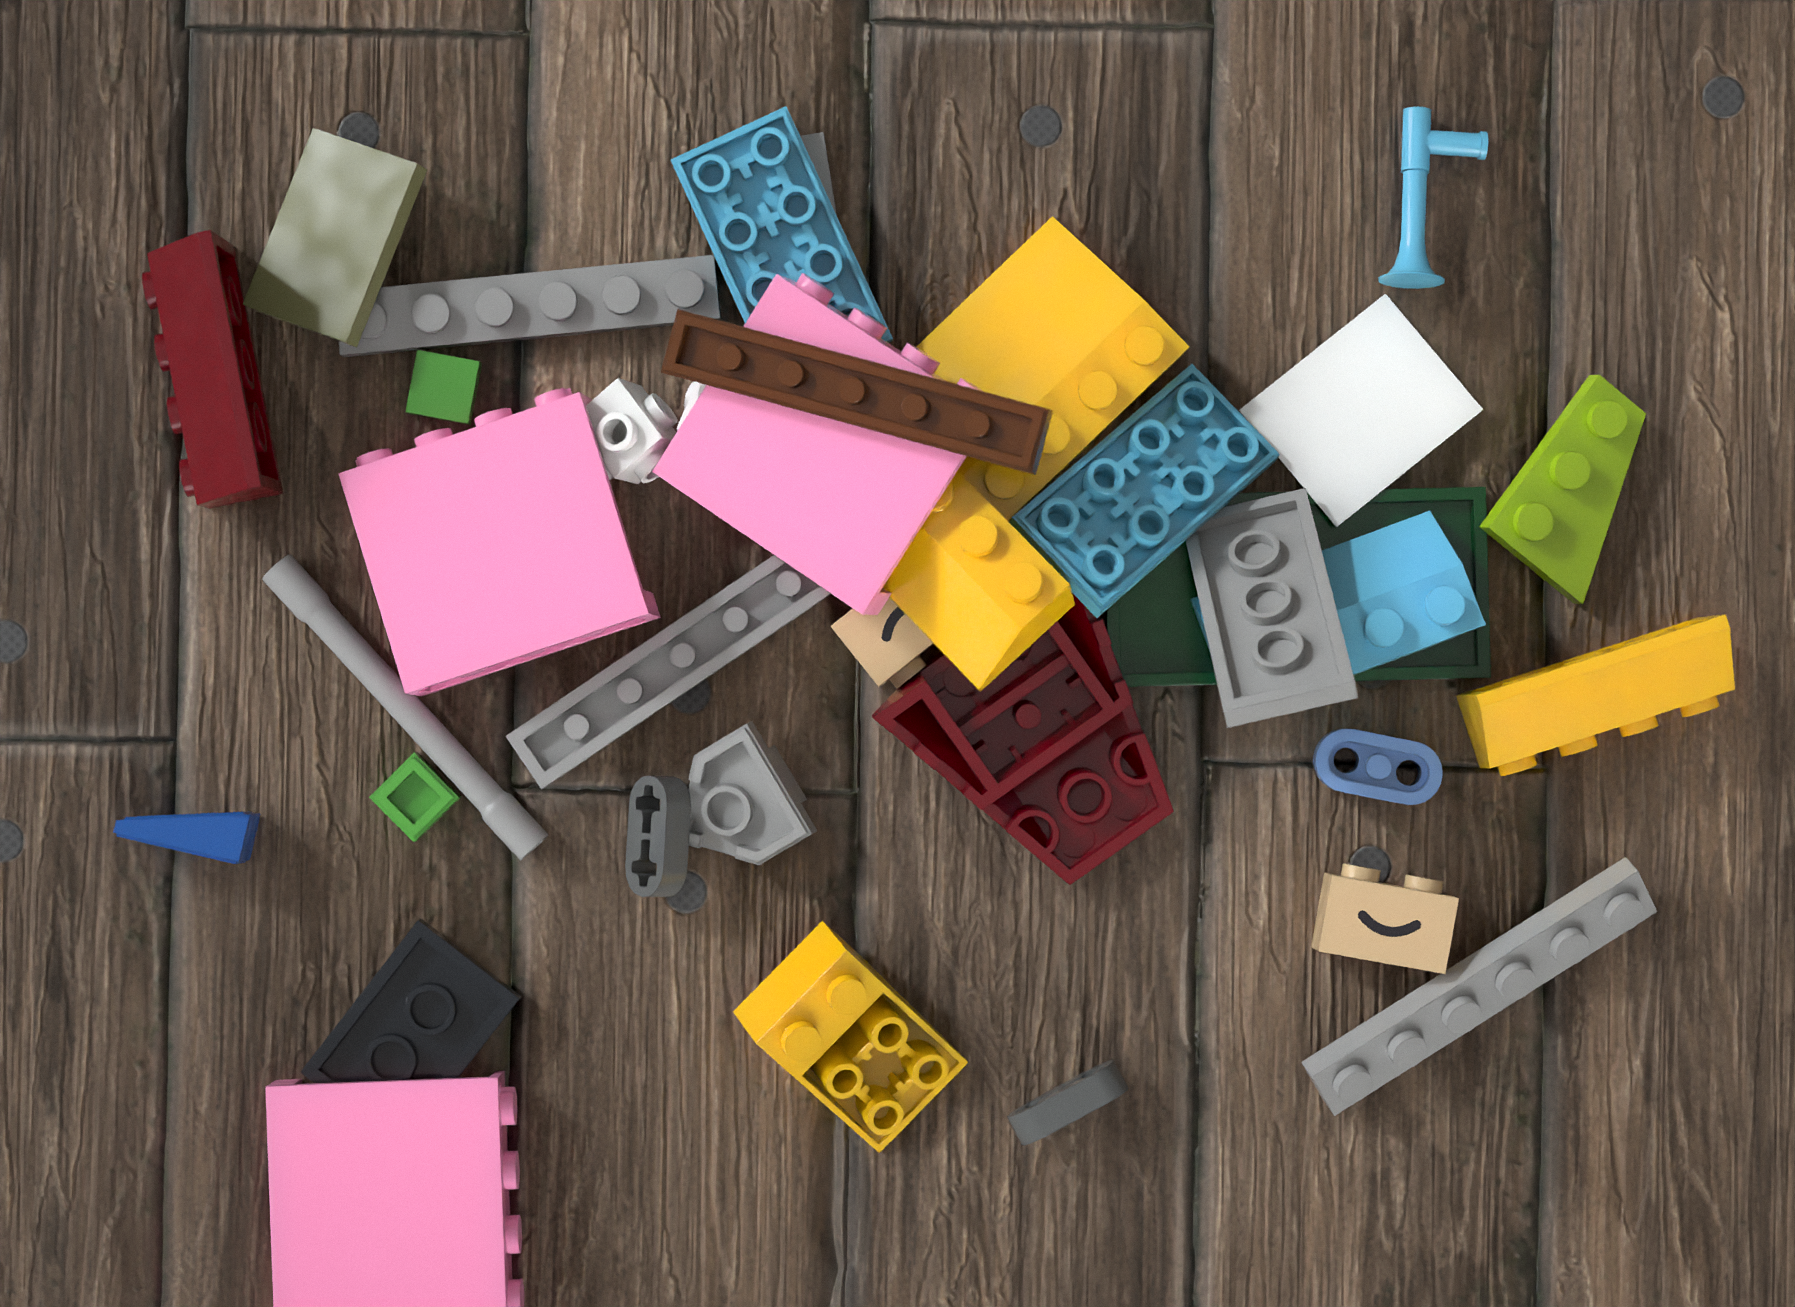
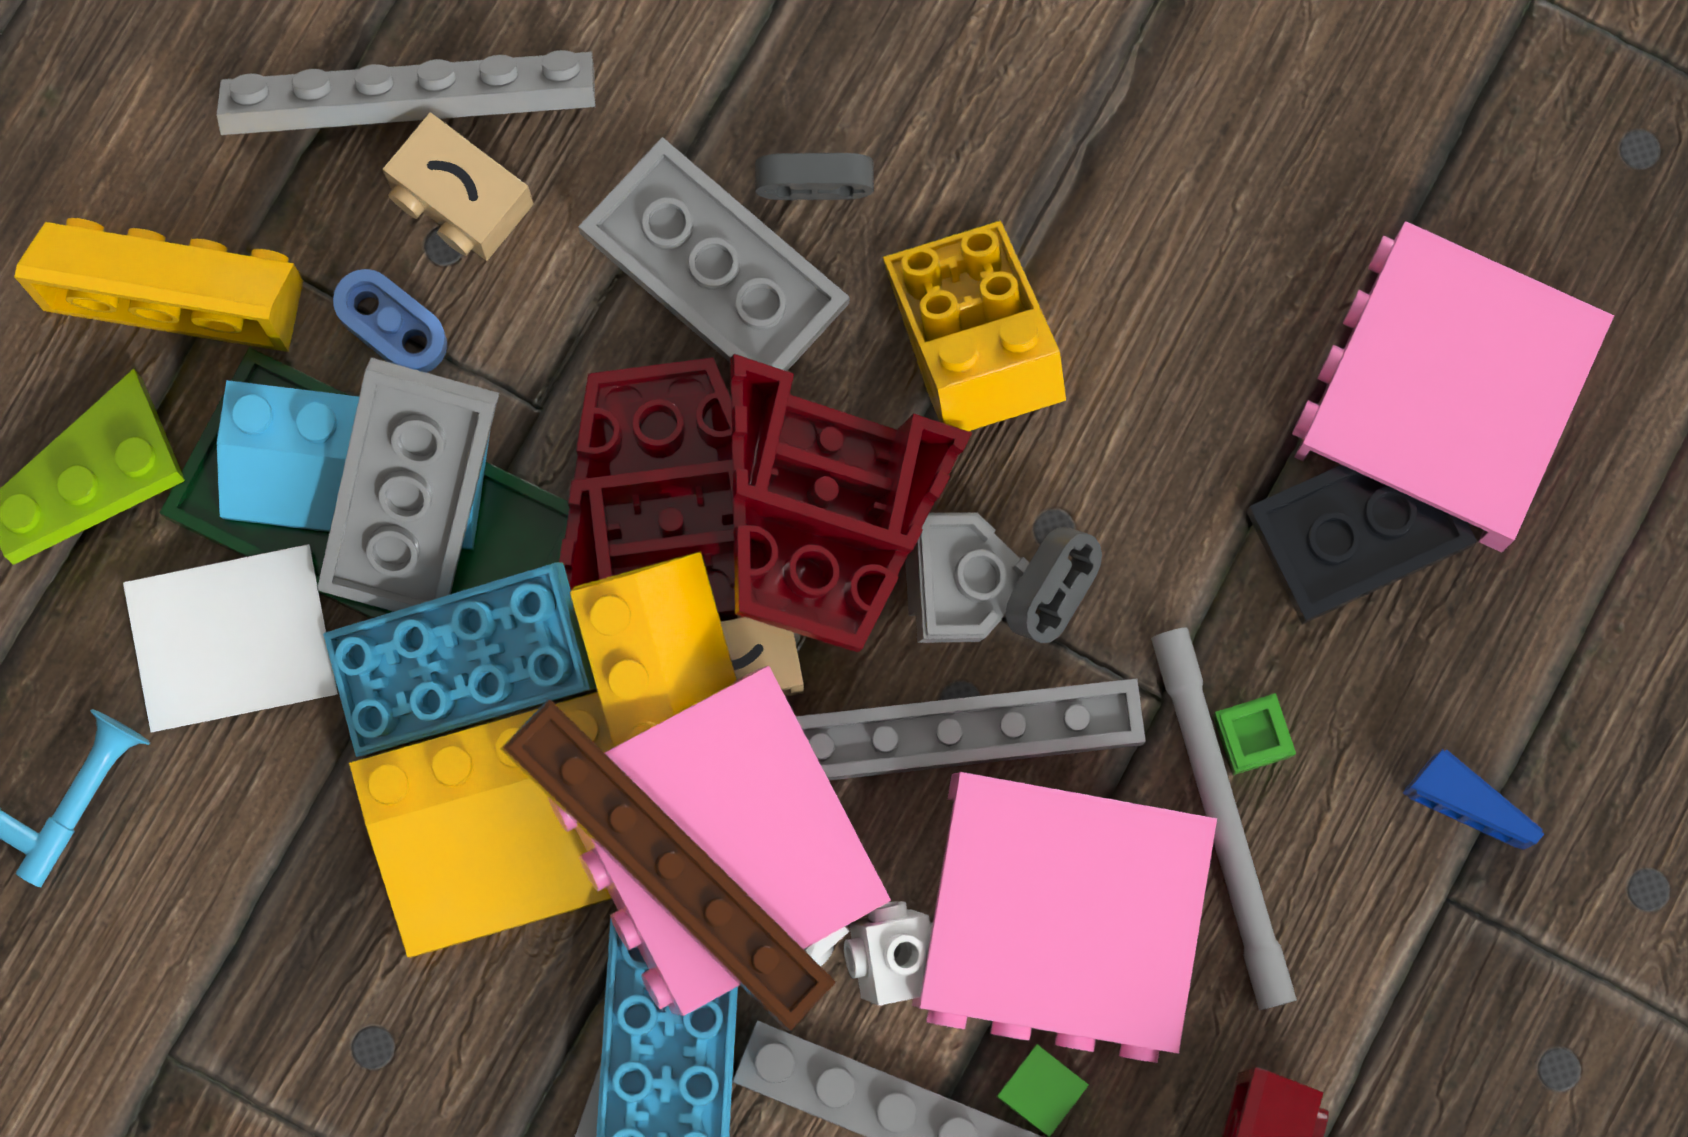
camera: 155 degrees left, 10 degrees down
none -> light grey plate [578,137,850,371]
none -> dark red wedge [730,354,972,652]

